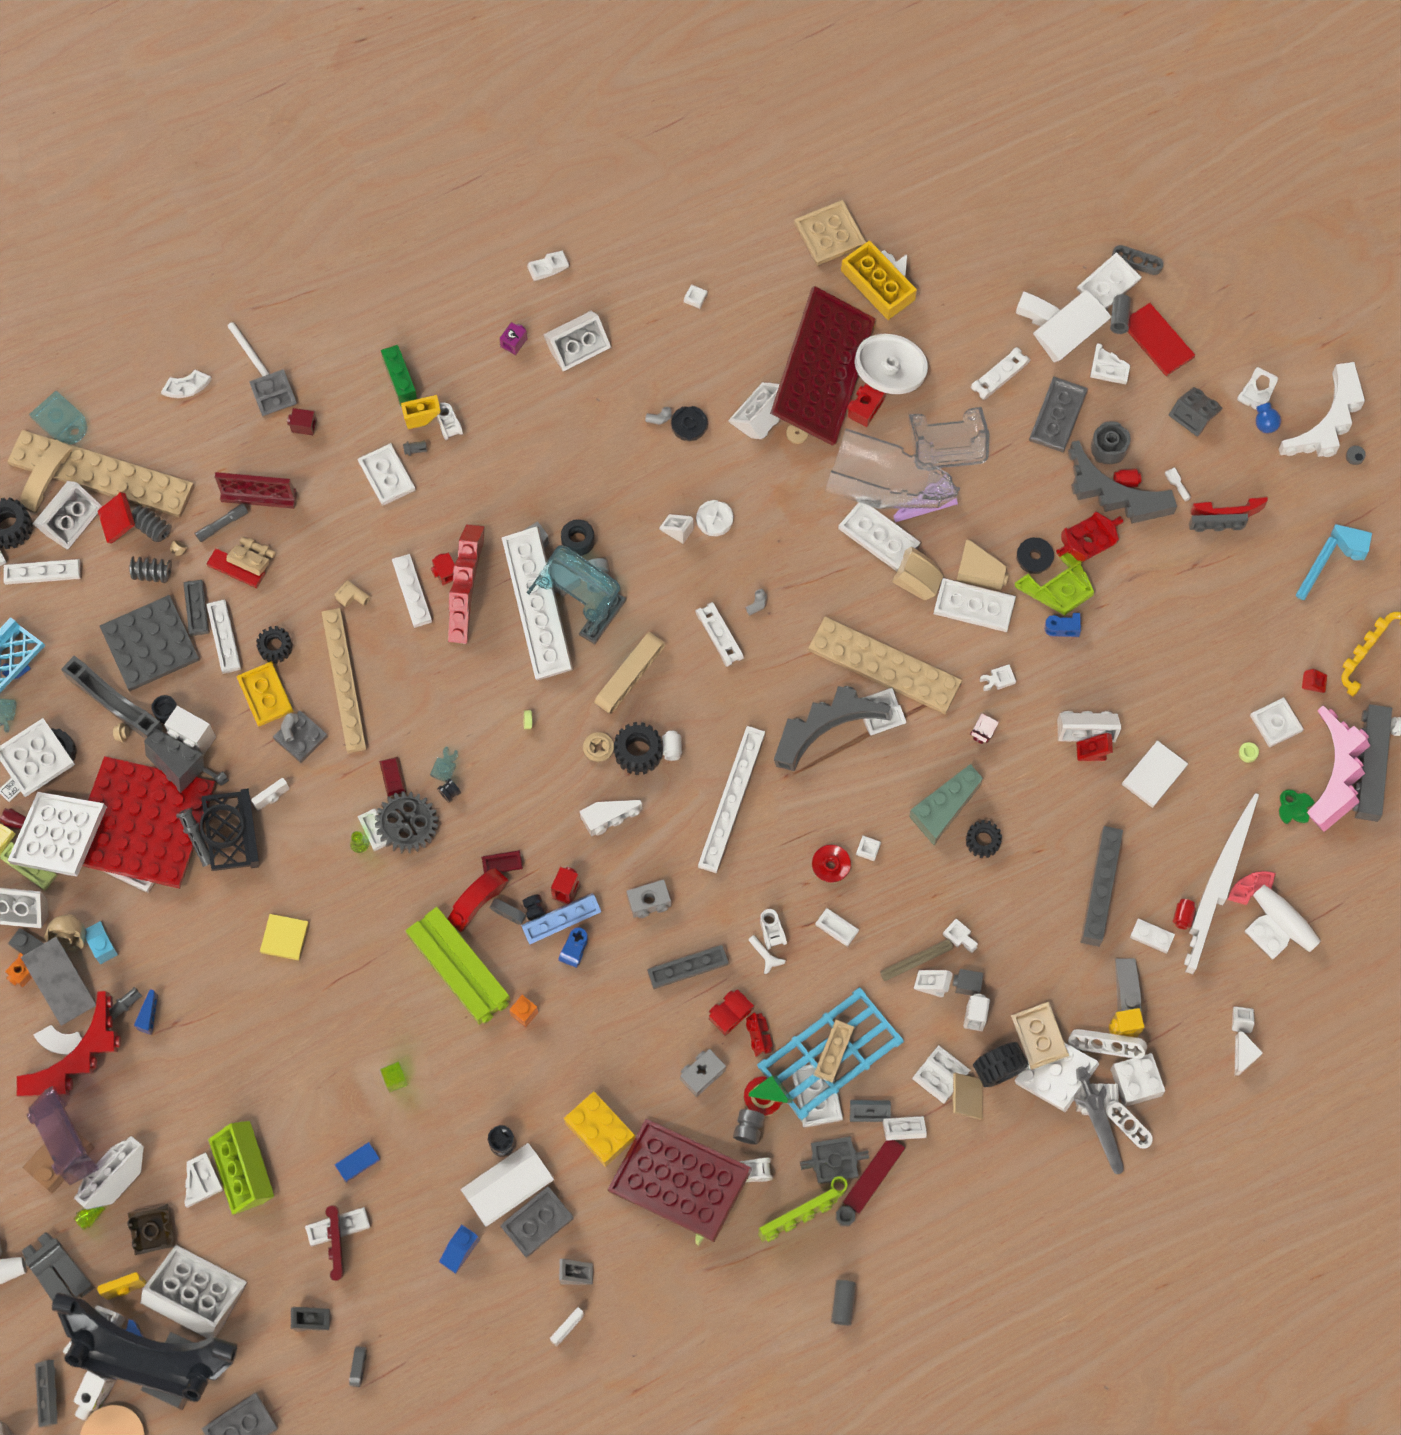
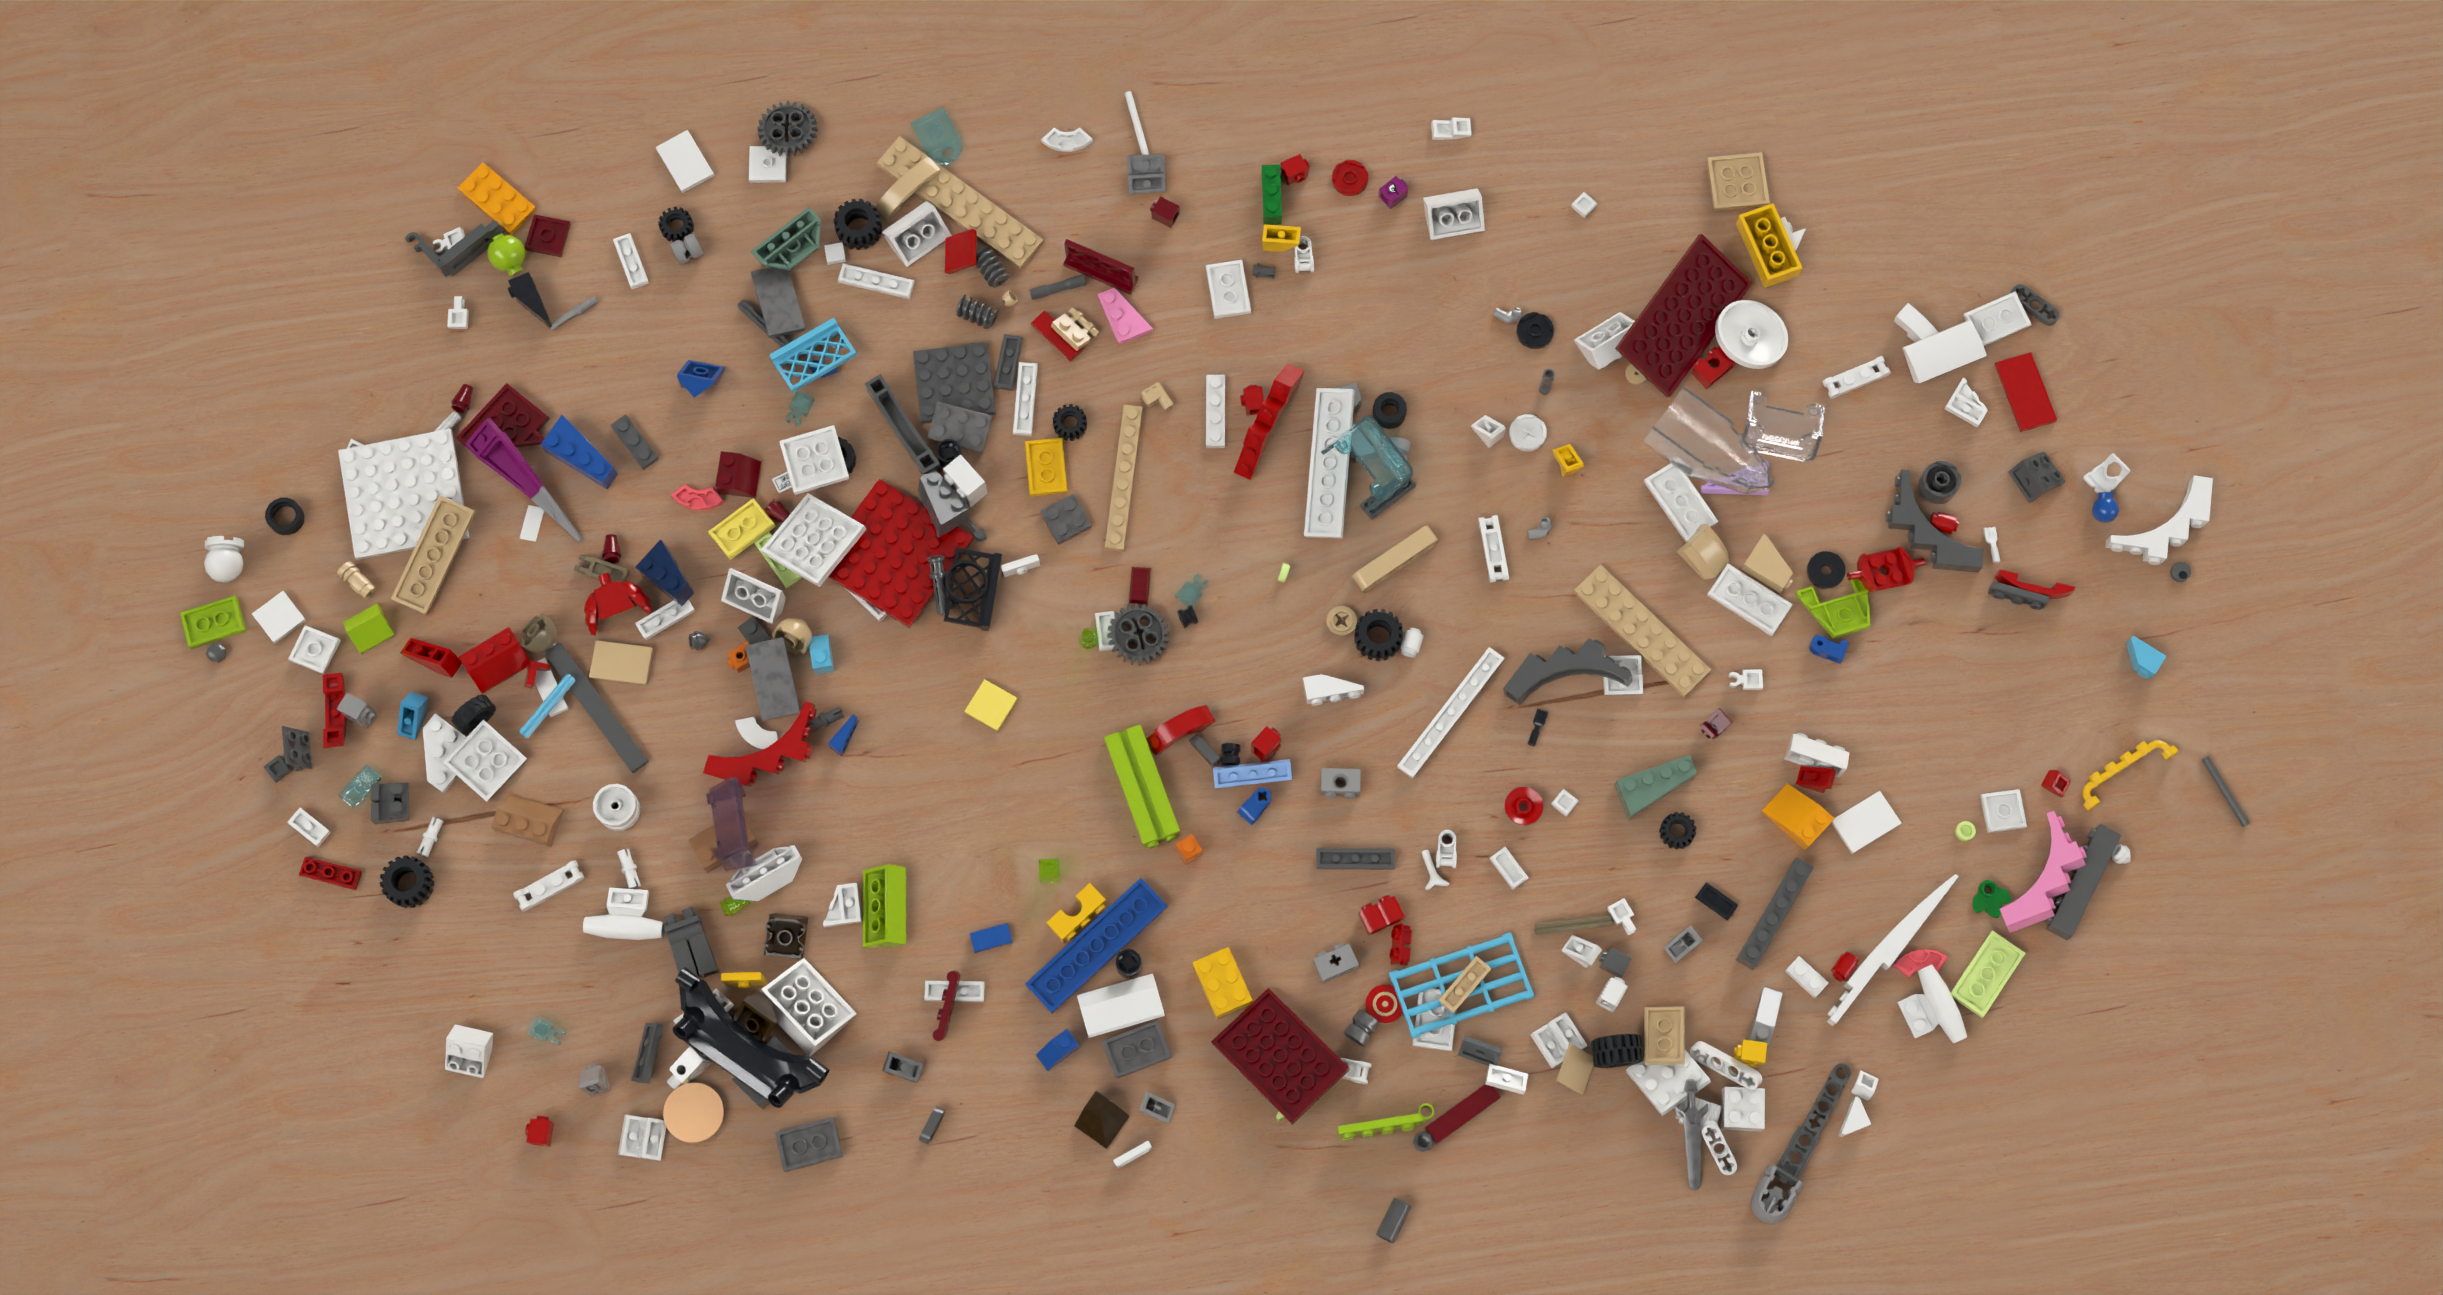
camera: 20 degrees right, 5 degrees up
tan plate [113,723,130,742] -> none
light grey arm [281,713,299,742] -> none
dark red tile [481,850,523,873] -> none
green slope [748,1076,793,1103] -> none
dark grey plate [800,1136,869,1184] -> none
flat silver tile [1029,376,1088,453] -> none
dark grey pin [1110,294,1131,334] -> none
medium azure axle [1296,537,1338,600] -> none
none -> dark brown slope [733,990,777,1044]
none -> flat silver plate [928,401,992,452]
none -> blue plate [1025,878,1168,1014]
none -> yellow arch [1046,883,1106,943]
none -> dark brown slope [1074,1091,1129,1149]
none -> bright pink wing [1097,288,1153,345]
none -> red brick [1280,154,1310,185]
none -> red tile [1332,160,1368,196]
none -> black piece [1528,708,1548,746]
none -> flat silver bar [1539,369,1555,395]
none -> yellow slope [1553,444,1584,477]
none -> light grey slope [1663,925,1703,963]
none -> black tile [1695,882,1738,921]
none -> dark grey piece [1751,1063,1851,1224]
none -> light orange slope [1761,783,1835,851]
none -> yellowish green plate [1950,931,2026,1018]

